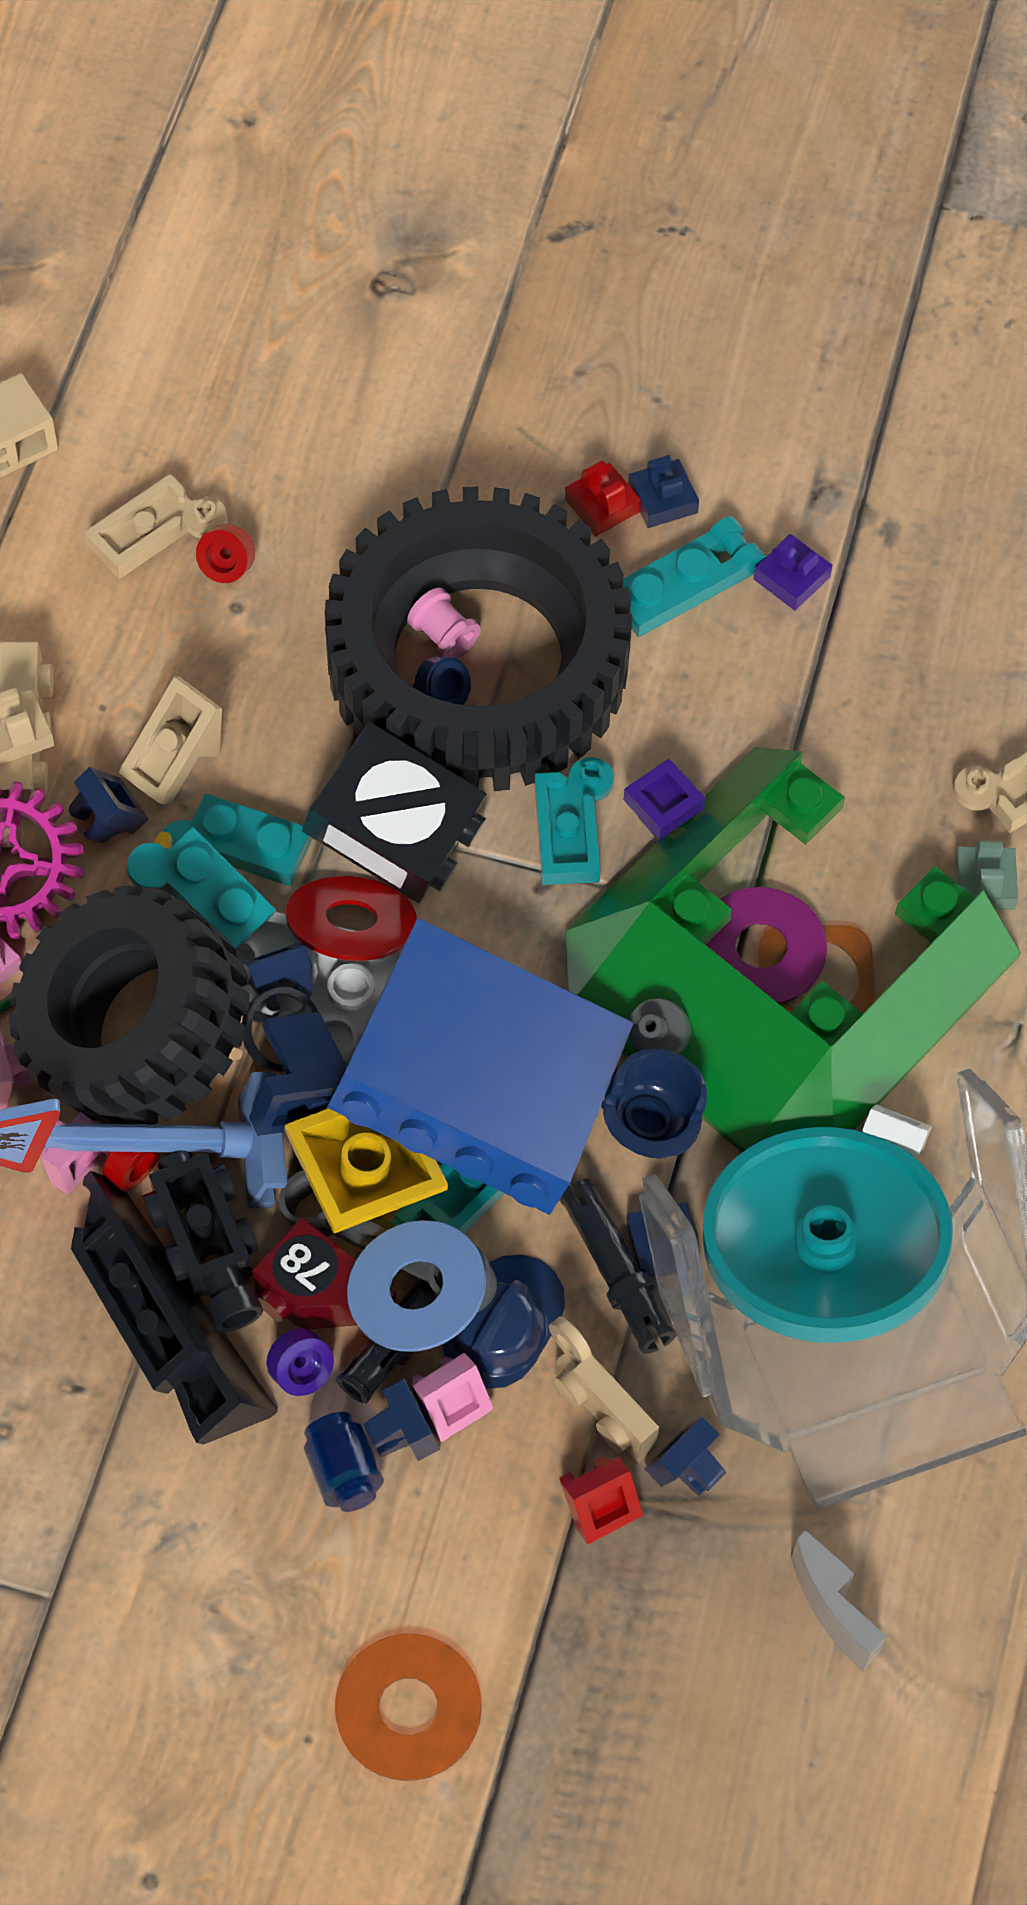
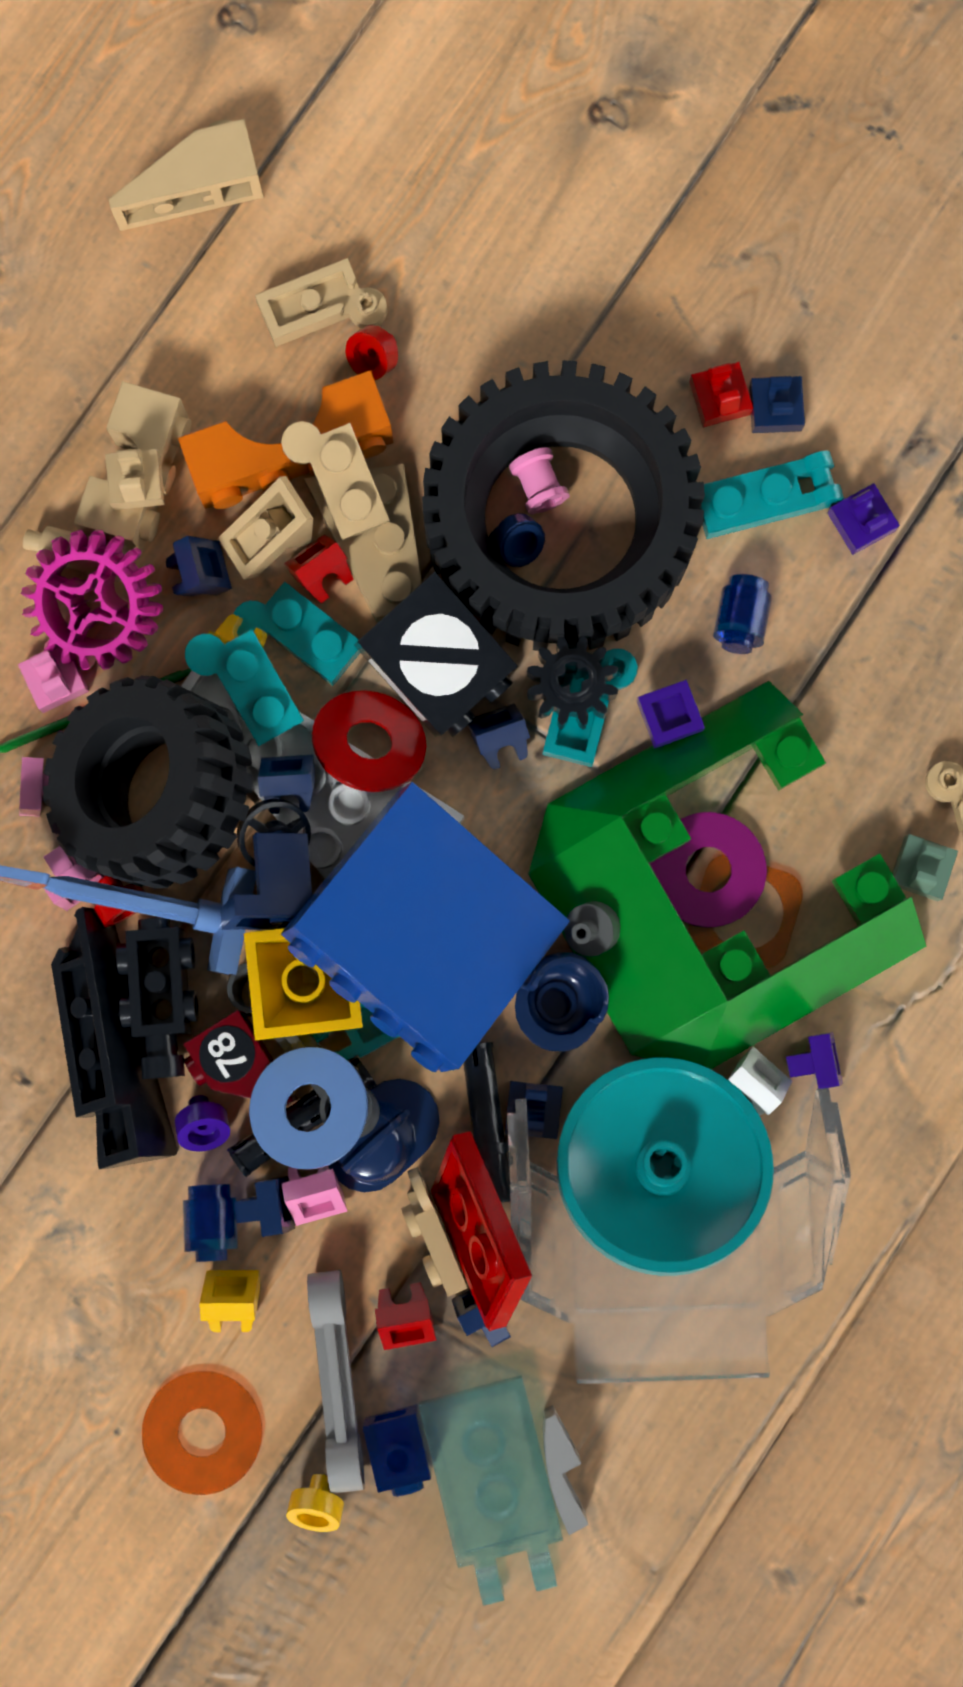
camera: 20 degrees right, 20 degrees up
none -> orange arch [178,370,394,509]
none -> yellow tile [199,1270,260,1332]
none -> tan hinge [281,421,390,541]
none -> red tile [284,534,354,603]
none -> yellow tile [286,1474,344,1532]
none -> tan wing [304,464,422,622]
none -> light grey piece [307,1270,365,1494]
none -> clear blue brick [363,1404,433,1497]
none -> clear light blue tile [418,1375,563,1606]
none -> red tile [431,1131,532,1331]
none -> dark blue tile [468,703,530,769]
none -> black gear [527,636,618,730]
none -> clear blue brick [713,574,772,654]
none -> dark purple tile [786,1032,843,1090]

